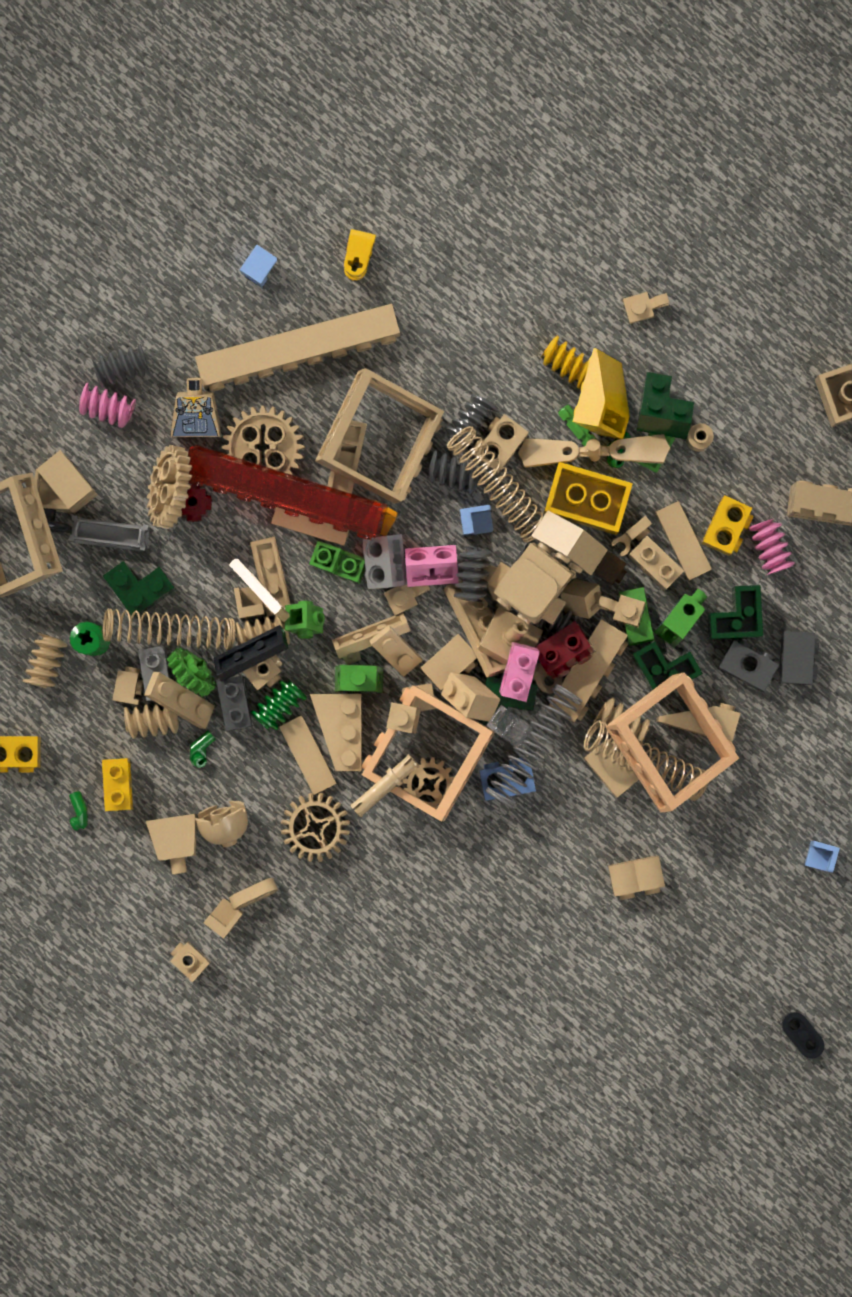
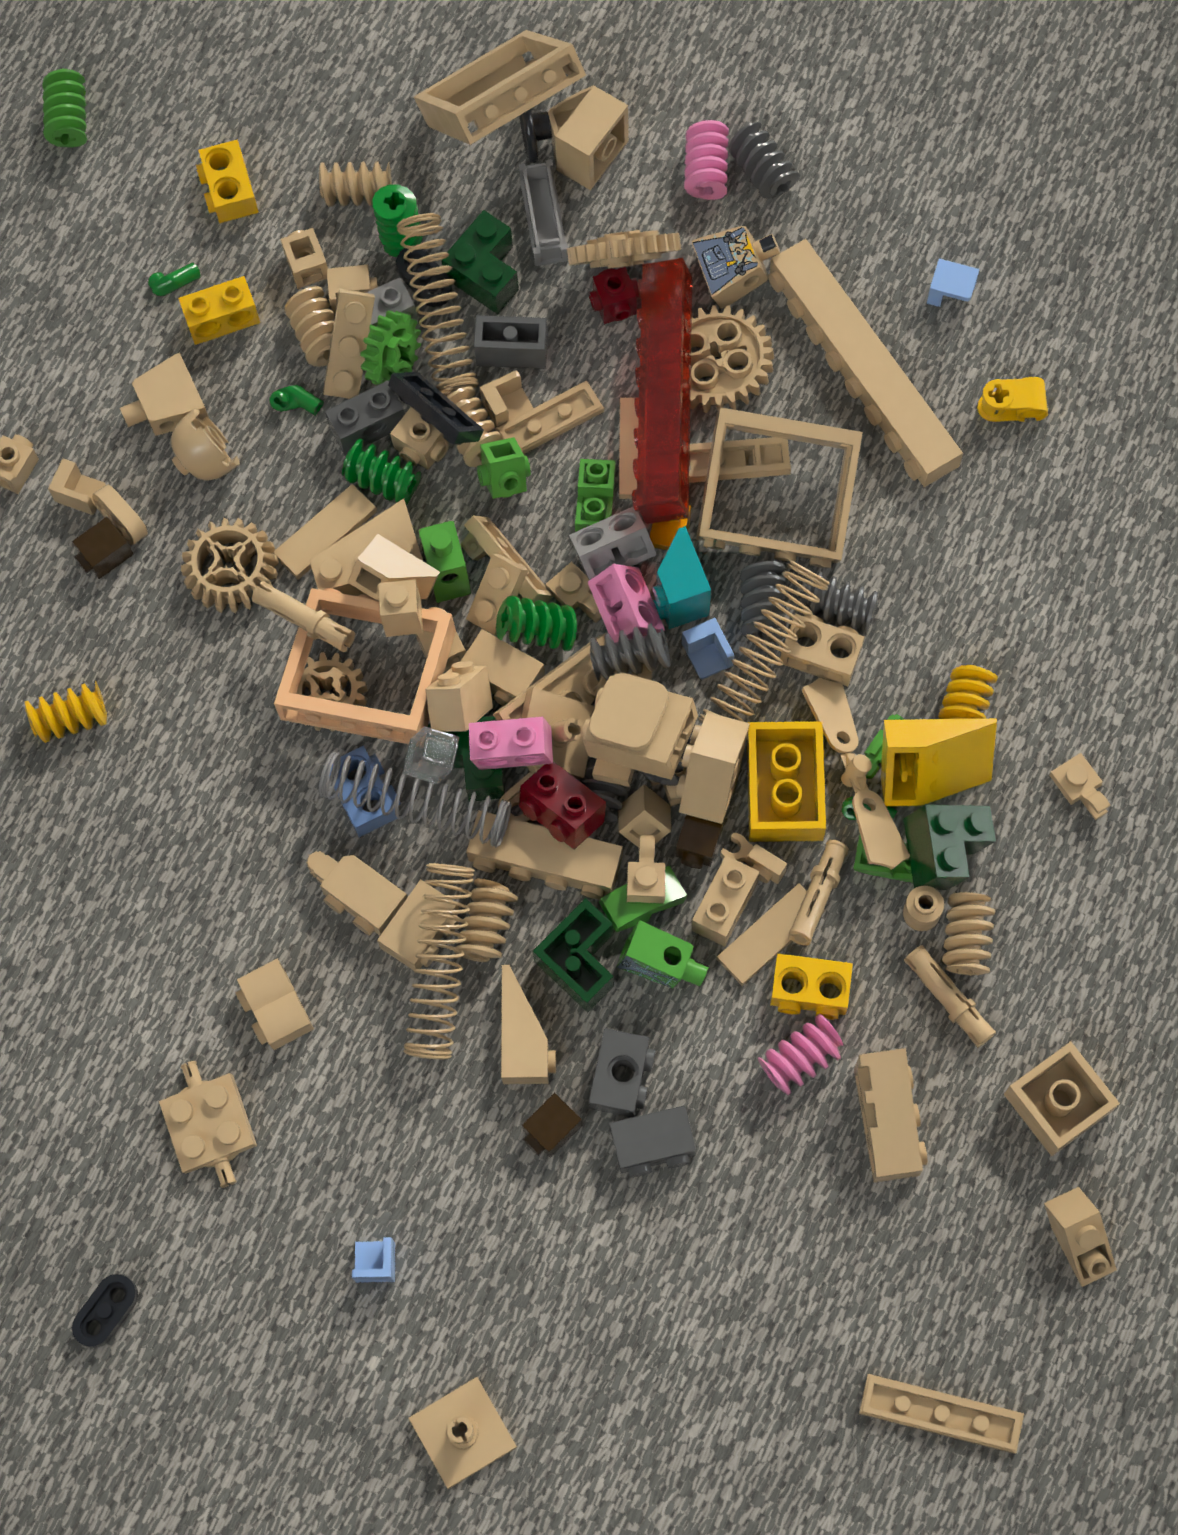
camera: 80 degrees right, 15 degrees down
tile [229,559,290,622] -> none
light nougat window [605,673,739,813] -> none
dark green brick [708,585,763,640] -> none
none -> yellow piece [25,680,107,743]
none -> dark brown brick [72,517,134,579]
none -> tan plate [159,1061,257,1188]
none -> tan brick [280,228,328,288]
none -> tan hinge [306,851,408,936]
none -> slope [348,534,440,601]
none -> black plate [396,248,453,307]
none -> dark grey brick [474,315,548,369]
none -> green piece [496,595,577,652]
none -> dark brown brick [522,1092,583,1158]
none -> teal slope [653,526,711,629]
none -> tan pin [788,840,849,945]
none -> tan pin [904,945,996,1048]
none -> tan piece [942,892,995,976]

